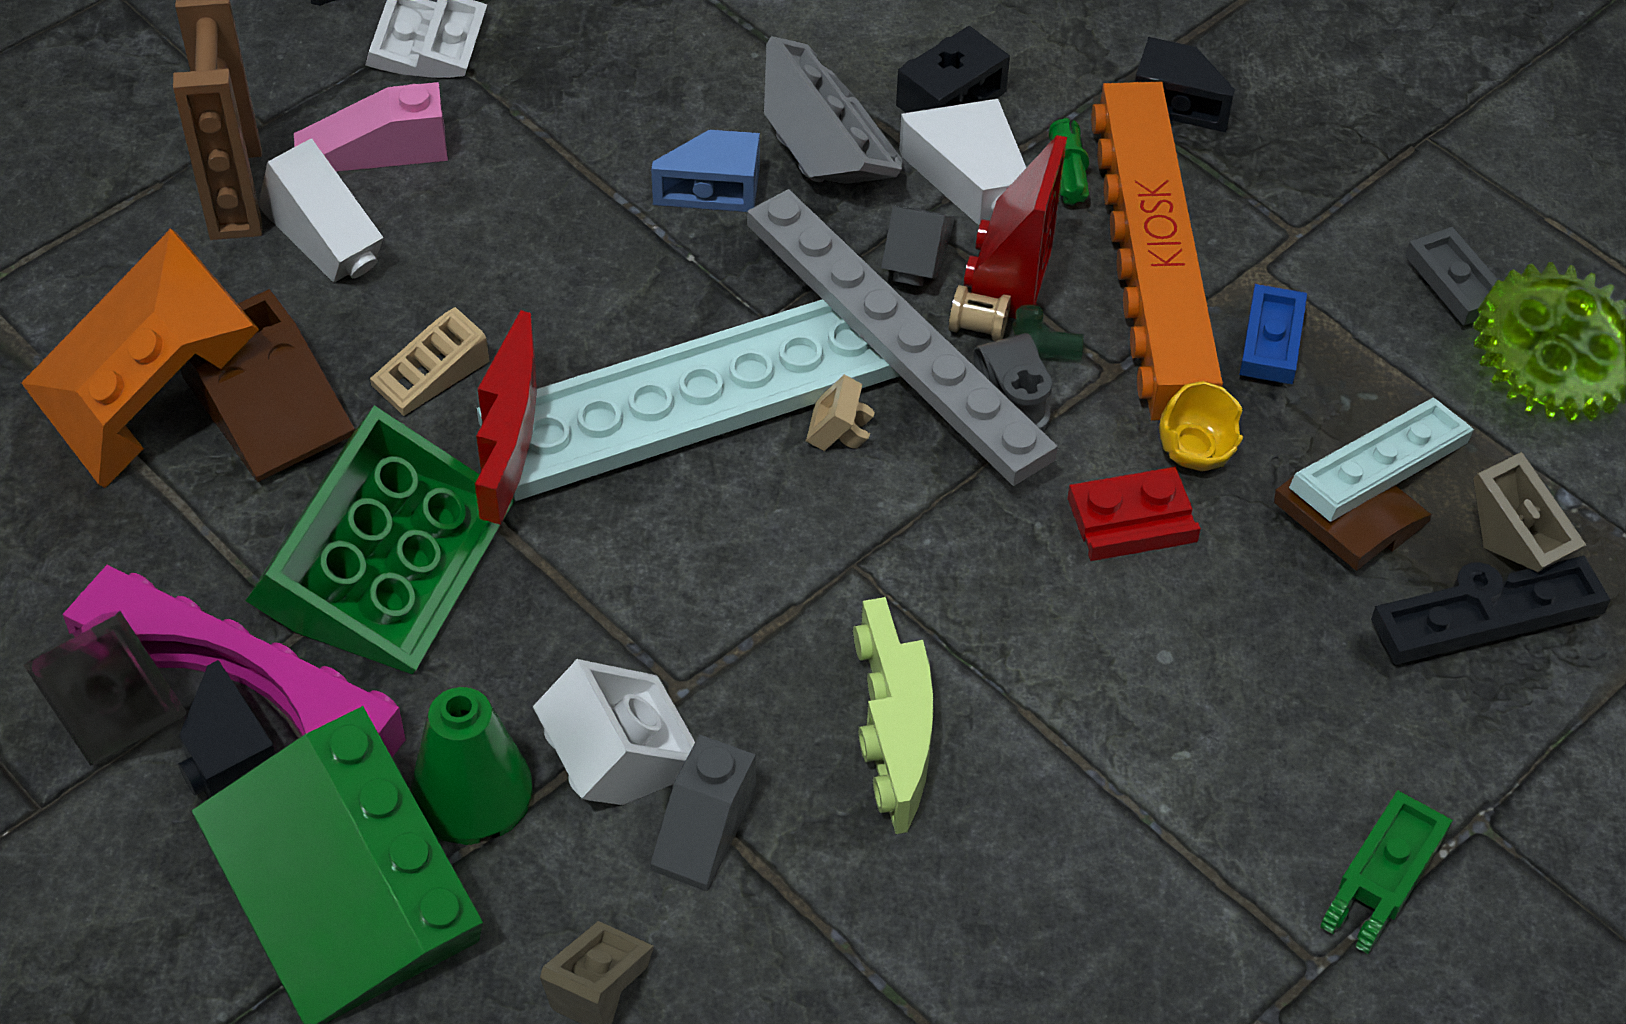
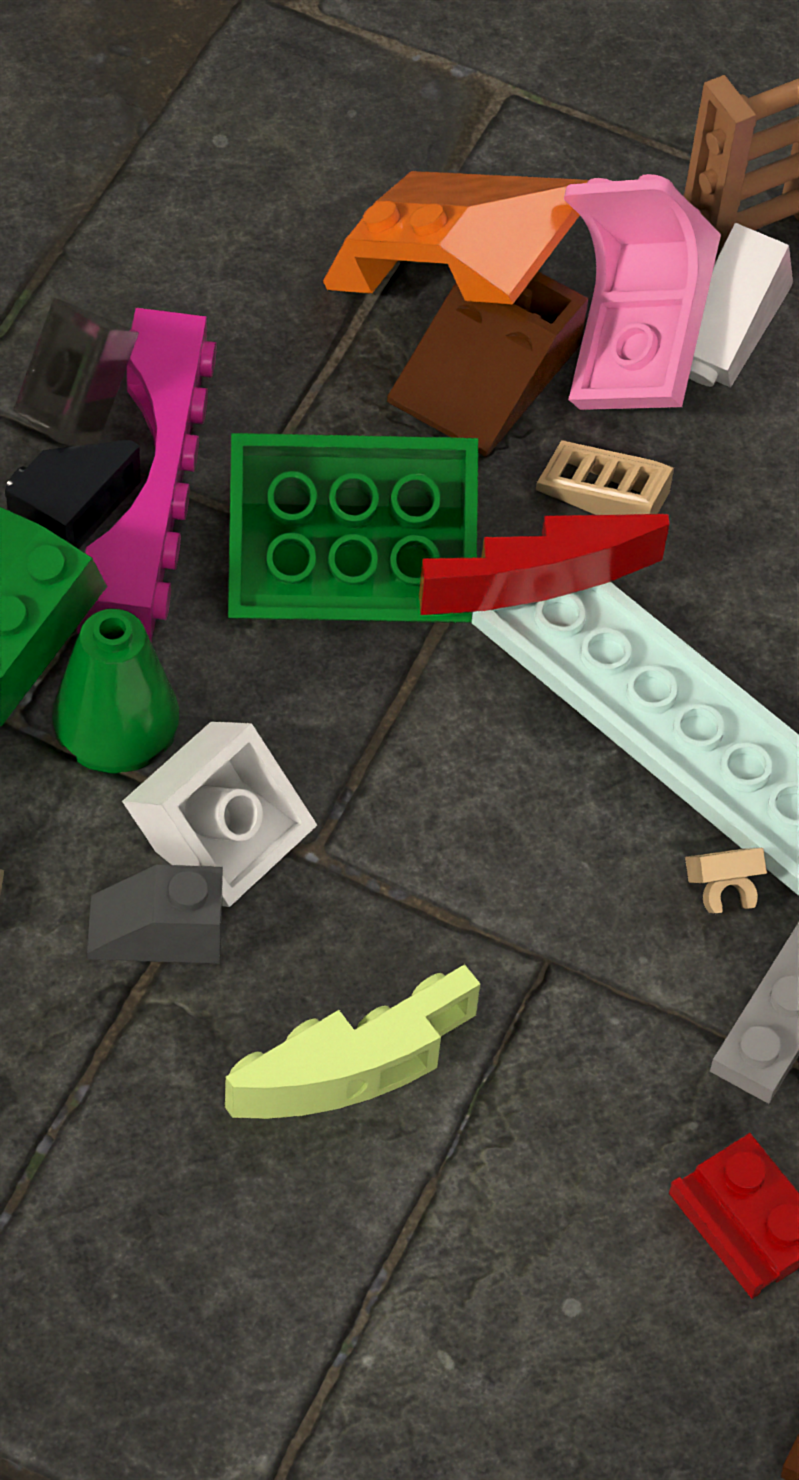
camera: 65 degrees right, 5 degrees up
none -> bright pink bracket [564,174,721,410]

